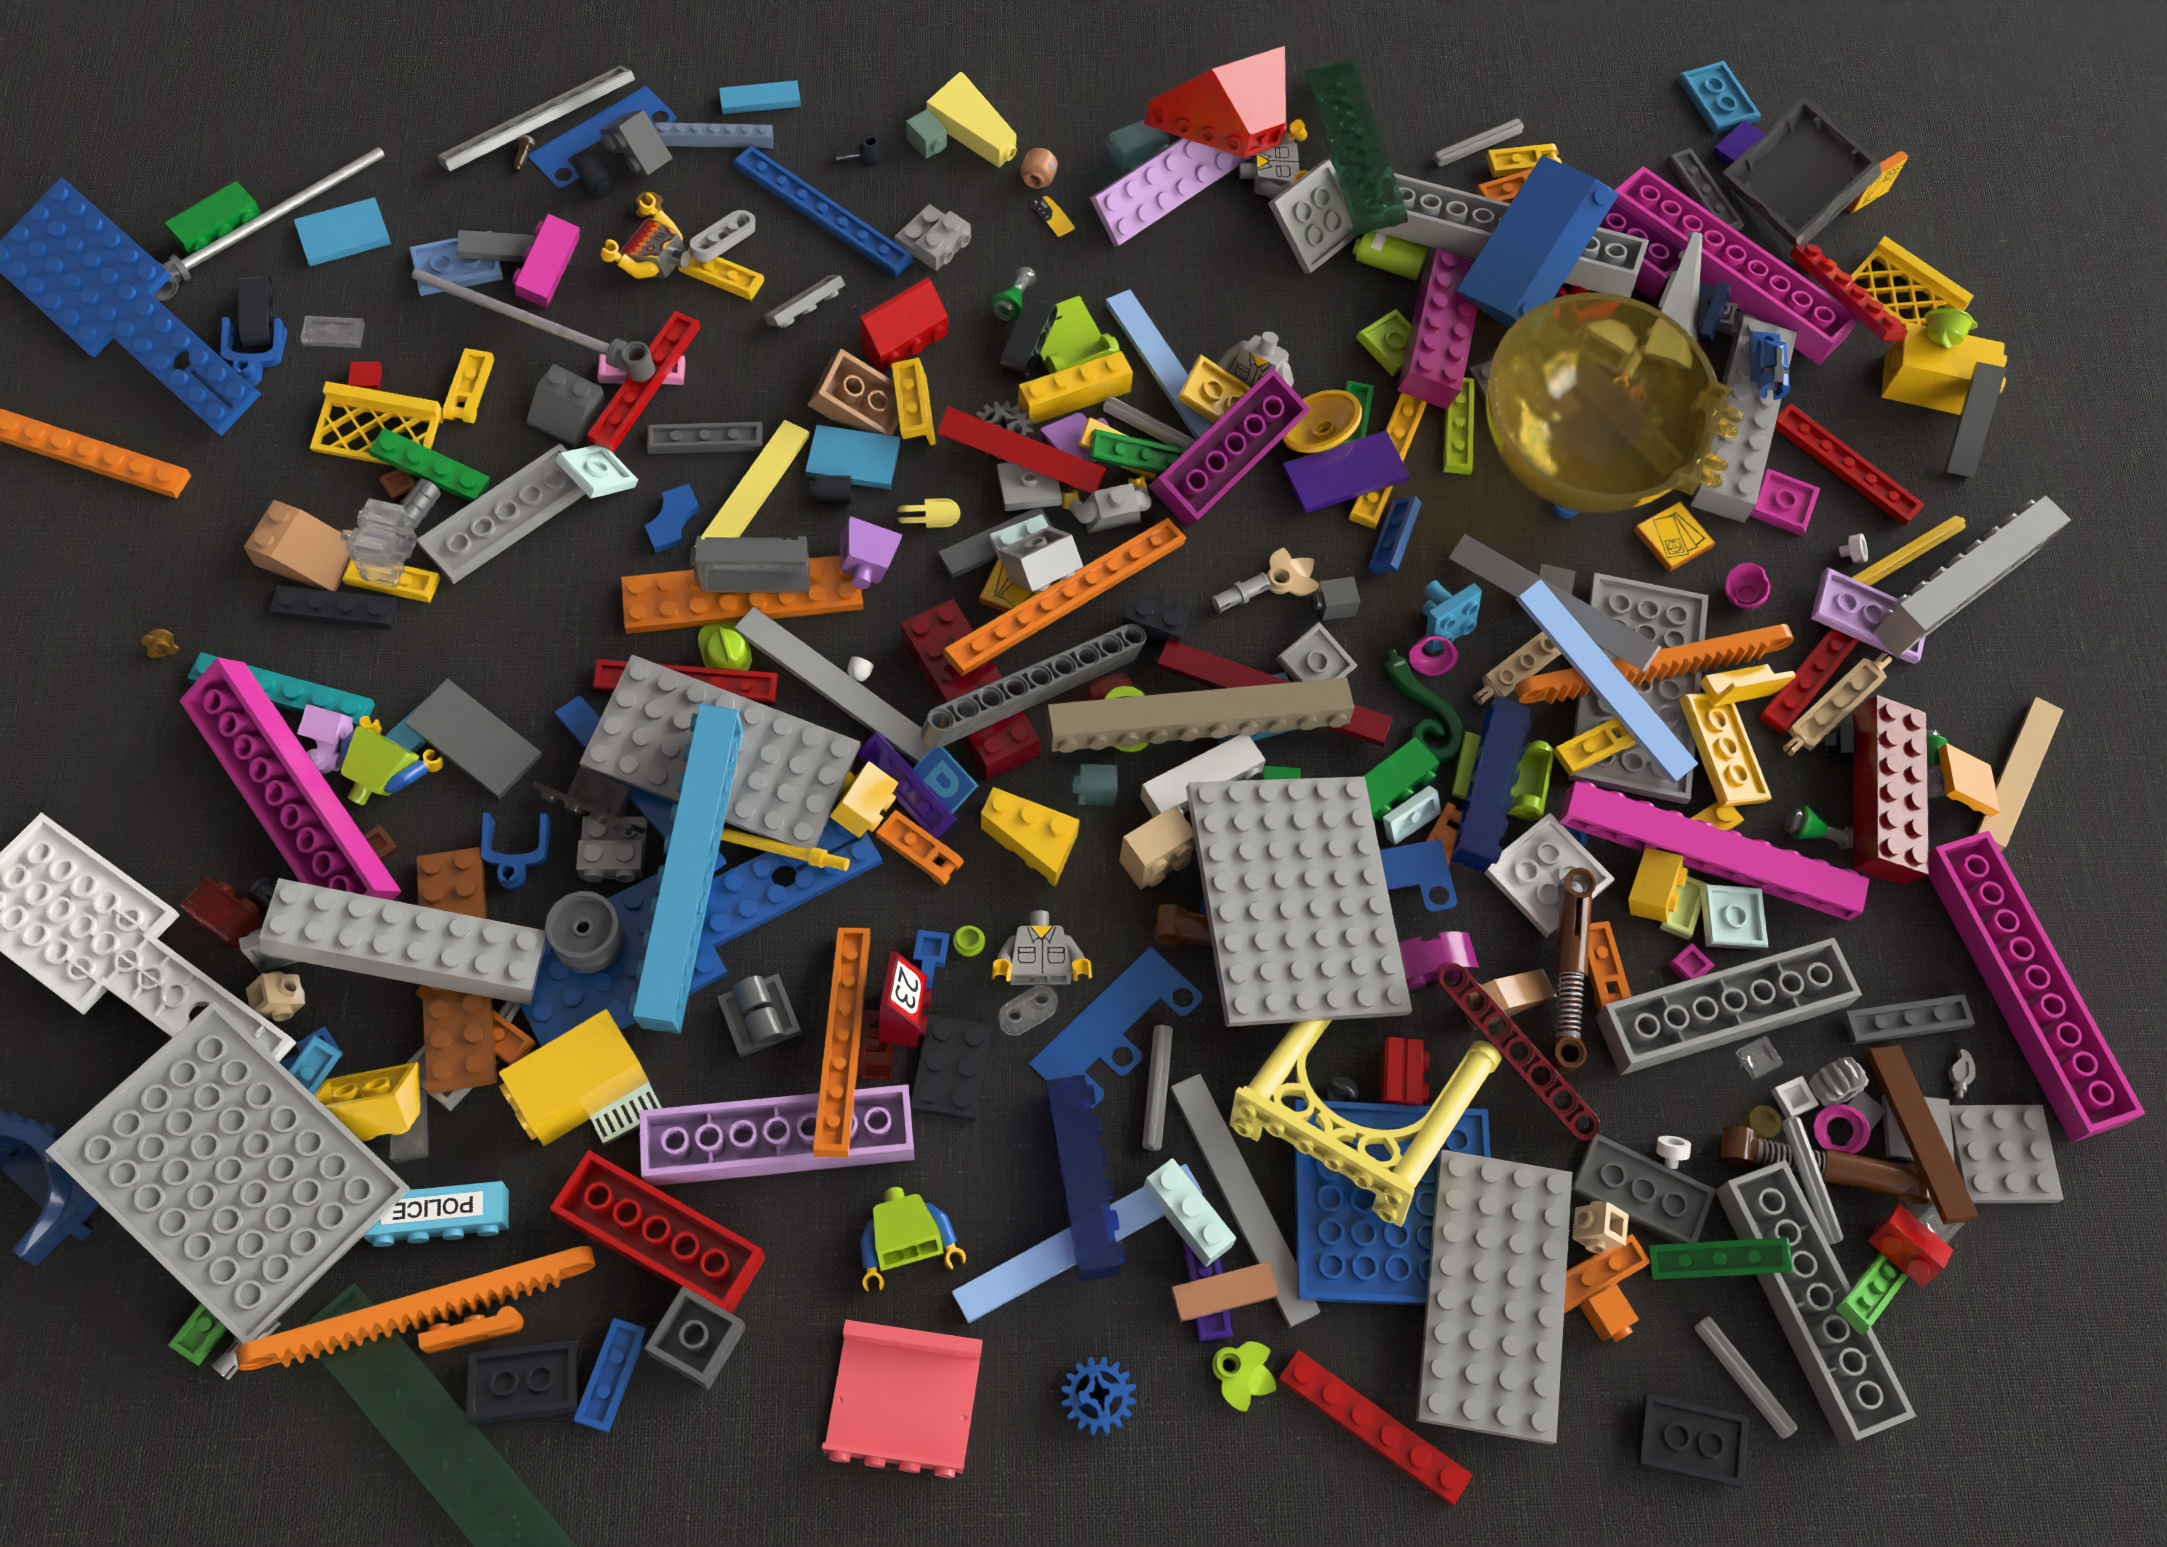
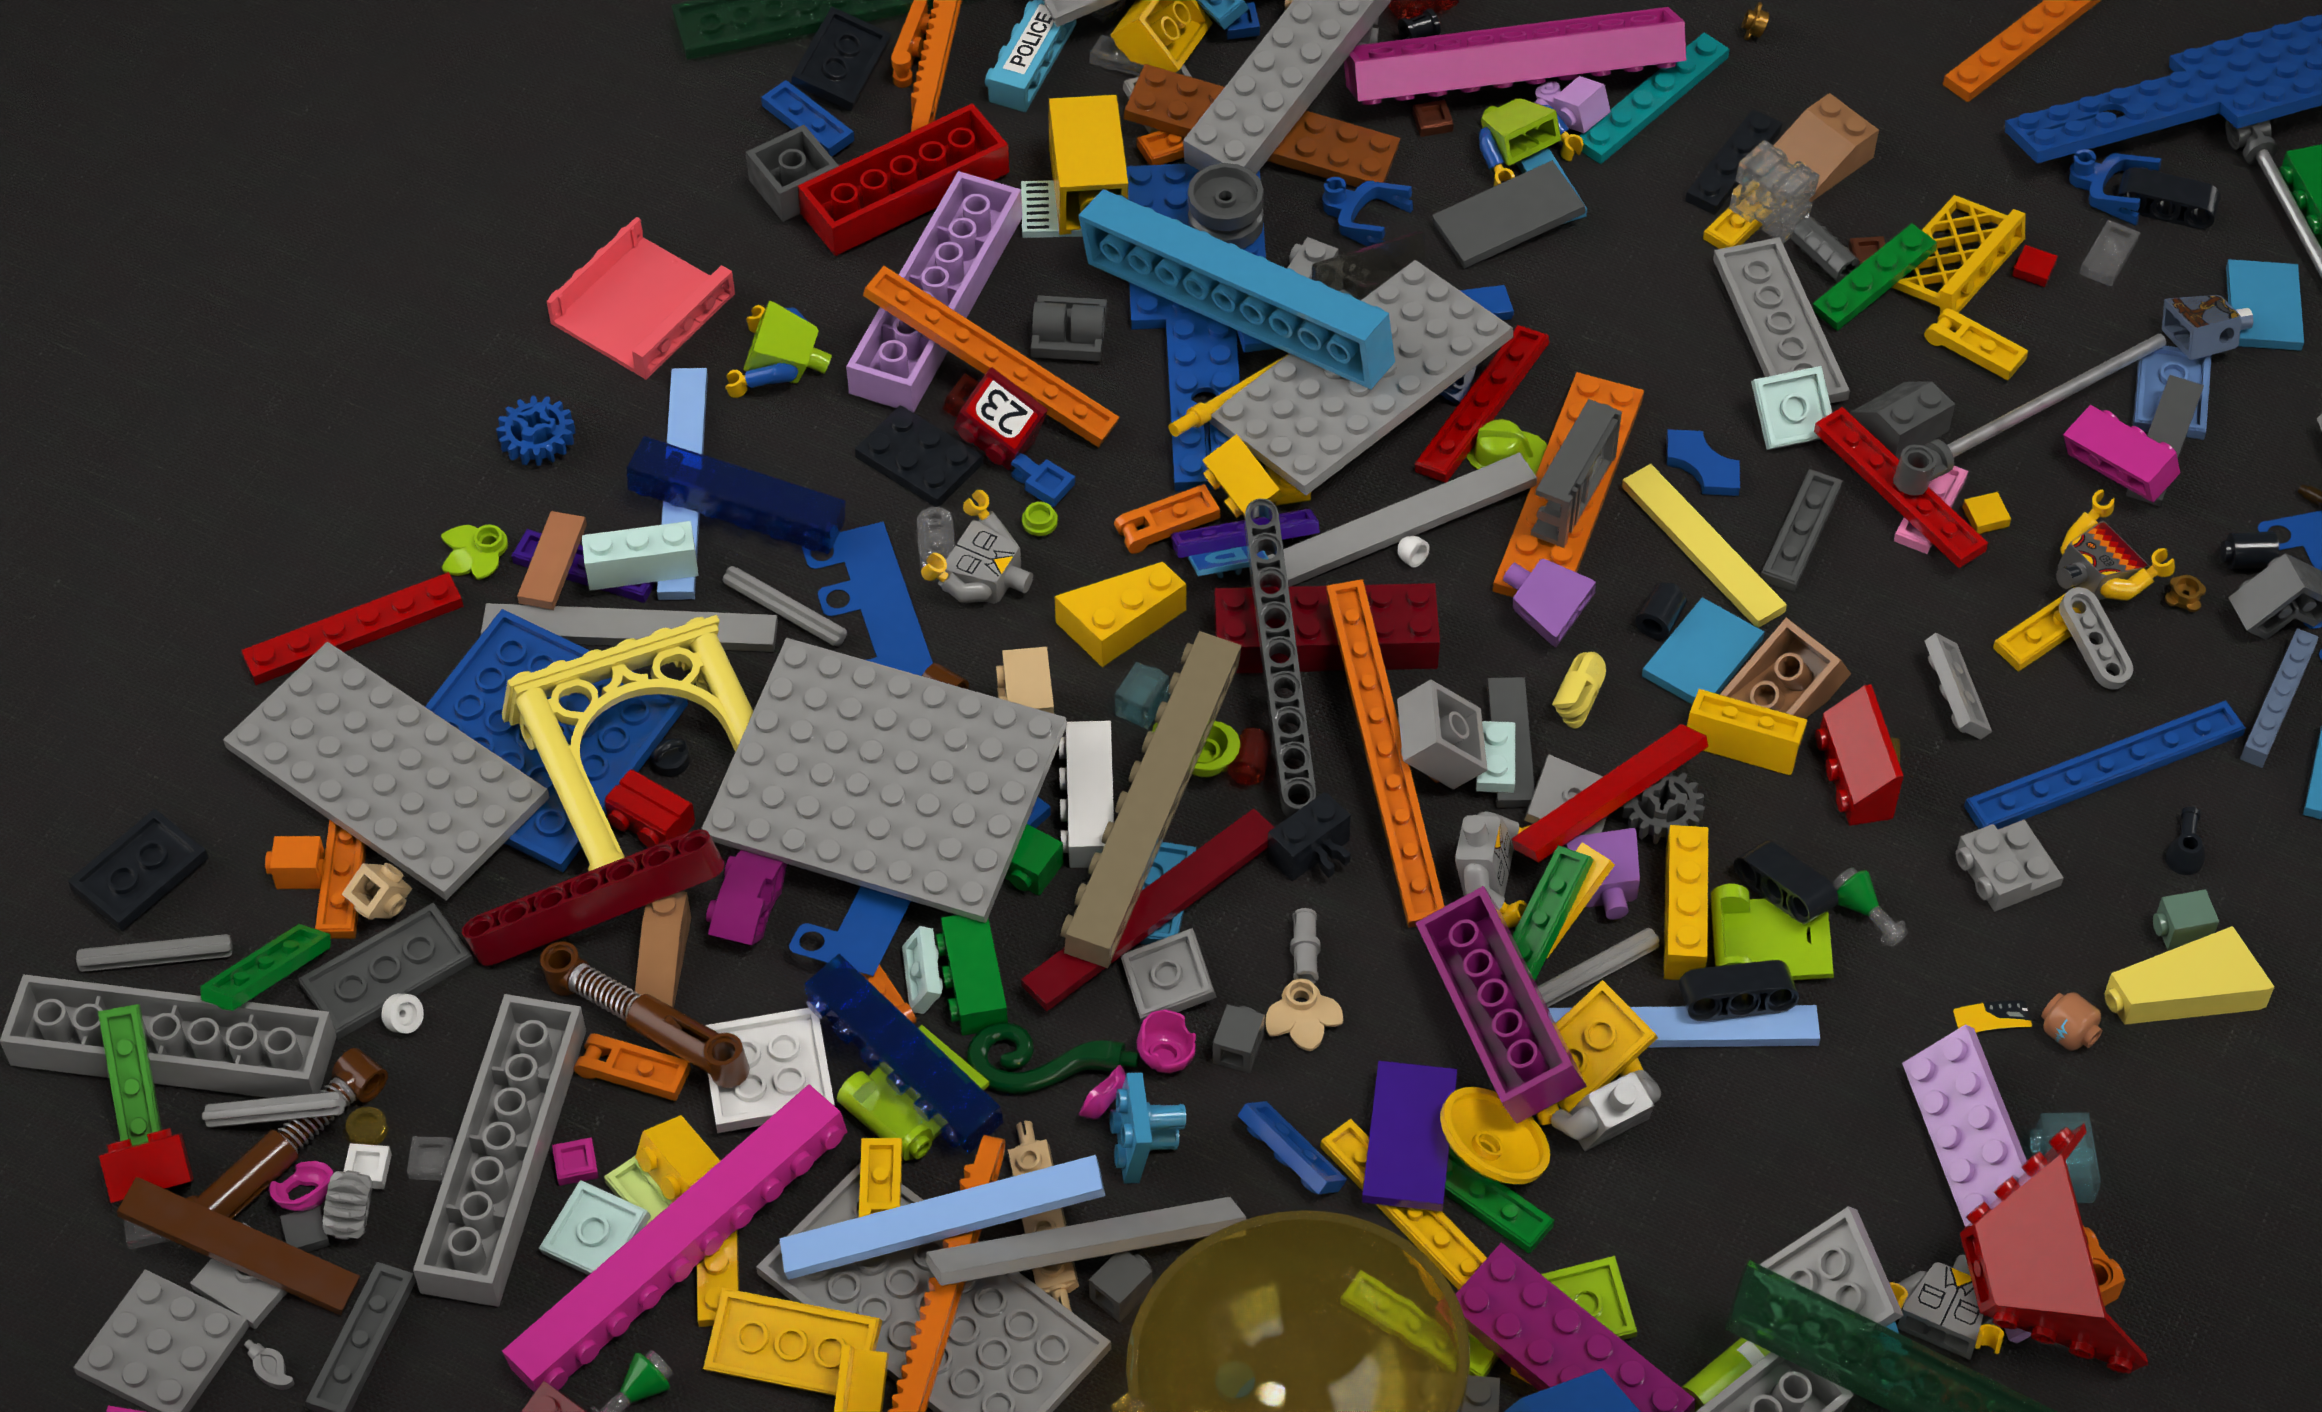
camera: 125 degrees right, 10 degrees down
none -> dark pink hair [1136,1009,1196,1073]
none -> black beam [1678,960,1799,1021]
none -> yellow tile [1962,492,2011,534]
none -> sand blue torso [2162,295,2253,360]

